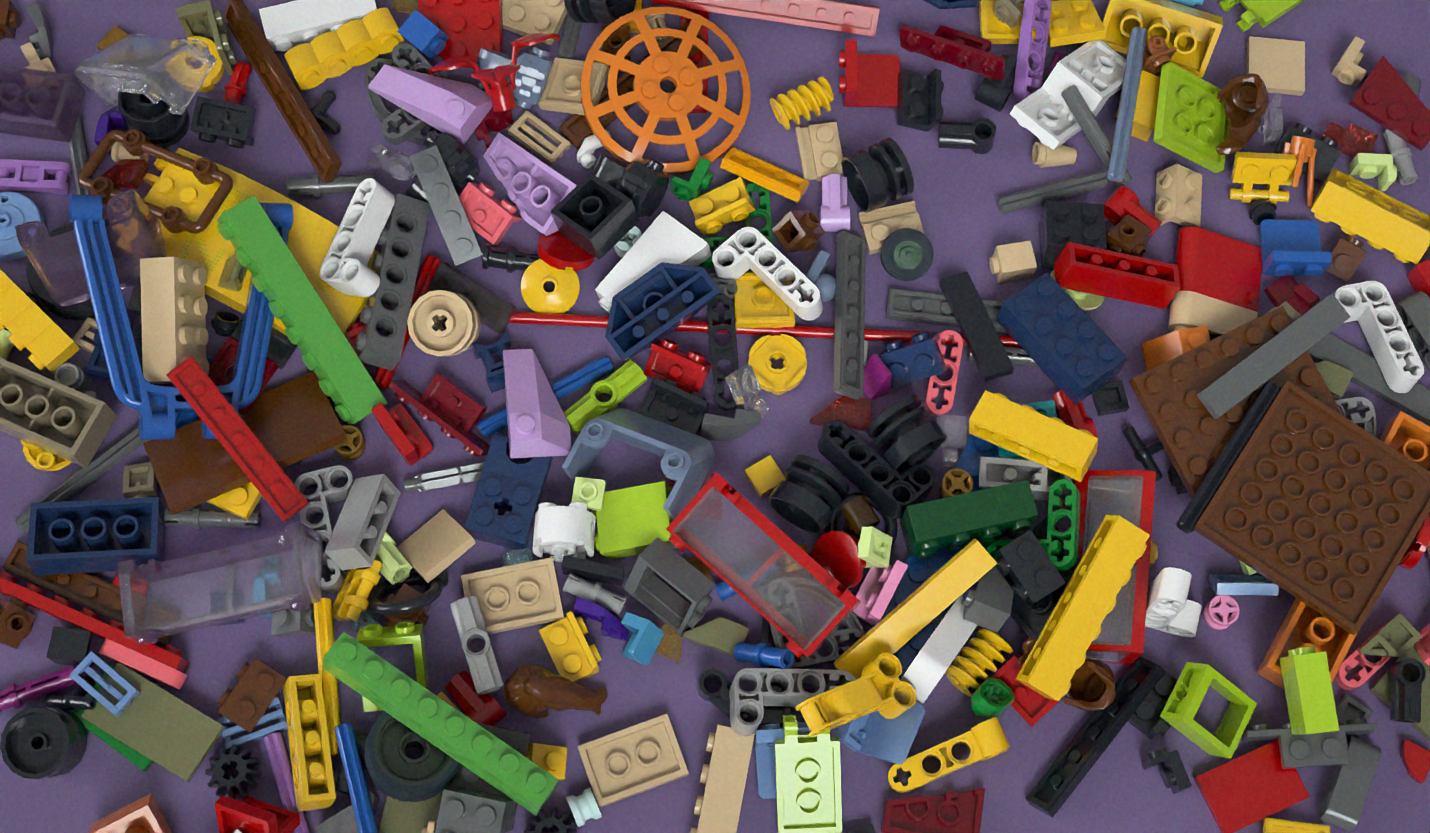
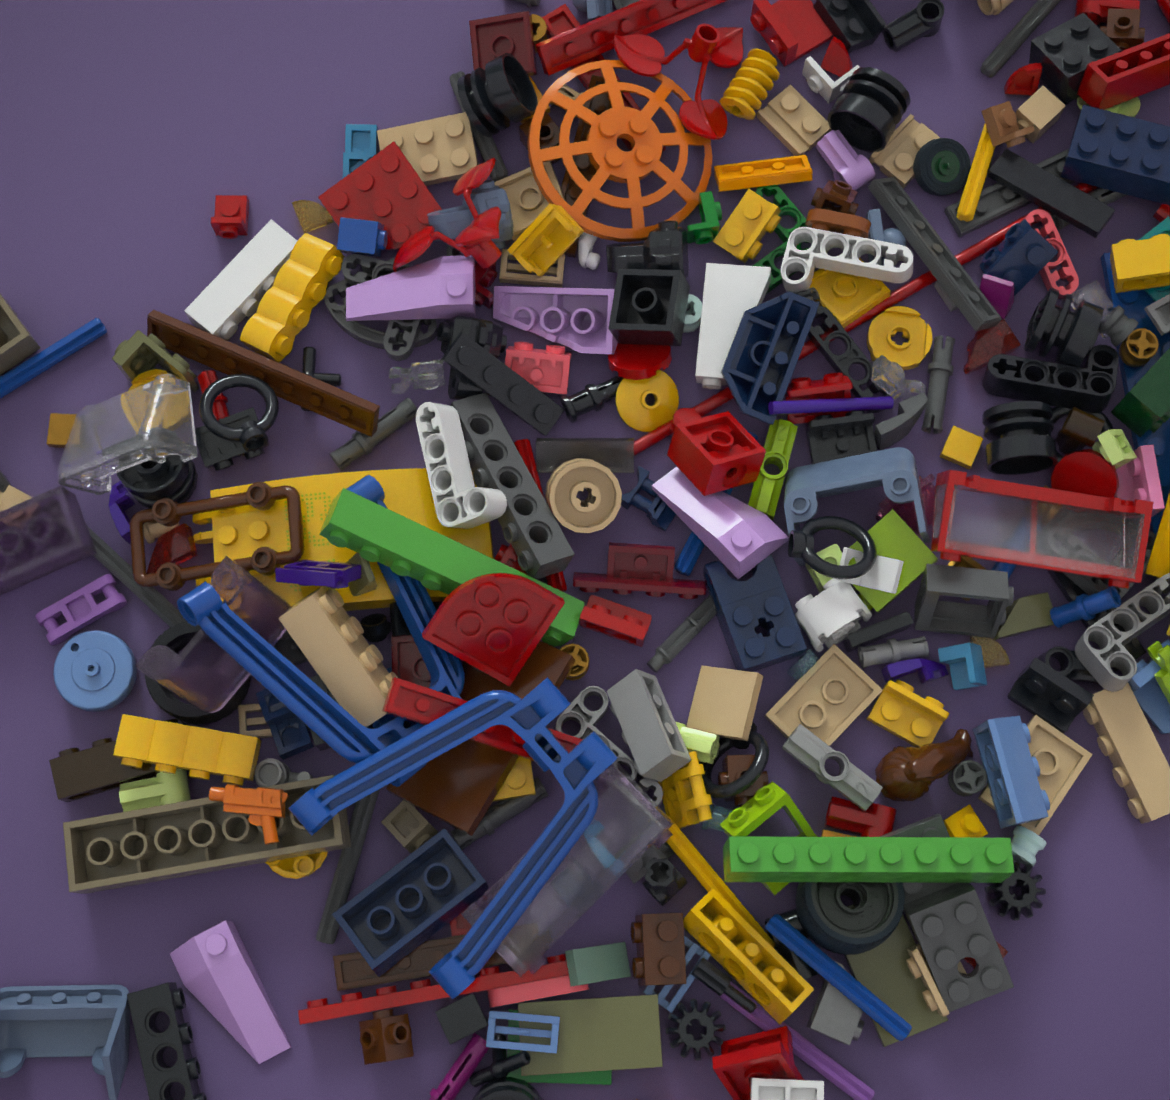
camera: 30 degrees left, 5 degrees up
none -> black piece [199,374,279,451]
none -> orange piece [209,784,289,845]
none -> dark purple plate [275,560,362,589]
none -> blue piece [288,677,618,999]
none -> red plate [422,573,565,687]
none -> yellow hinge [507,203,584,277]
none -> sand green tile [565,942,631,987]
none -> red plant [613,24,743,140]
none -> black piece [642,857,688,906]
none -> red brick [667,408,766,496]
none -> black axle [691,957,756,1013]
none -> dark purple bar [768,396,894,415]
none -> black piece [788,516,877,579]
none -> white bracket [802,56,860,104]
none -> dark orange plate [805,208,871,238]
none -> red tile [820,37,852,77]
none -> white bracket [836,547,904,594]
none -> dark grey pin [921,335,955,434]
none -> dark grey wheel [948,760,987,797]
none -> yellow axle [956,123,996,222]
none -> medium blue slope [973,716,1050,829]
none -> medium nougat bracket [981,101,1035,148]
none -> red tile [1004,63,1042,96]
none -> black bracket [1007,657,1094,734]
none -> dark grey wheel [1099,305,1139,347]

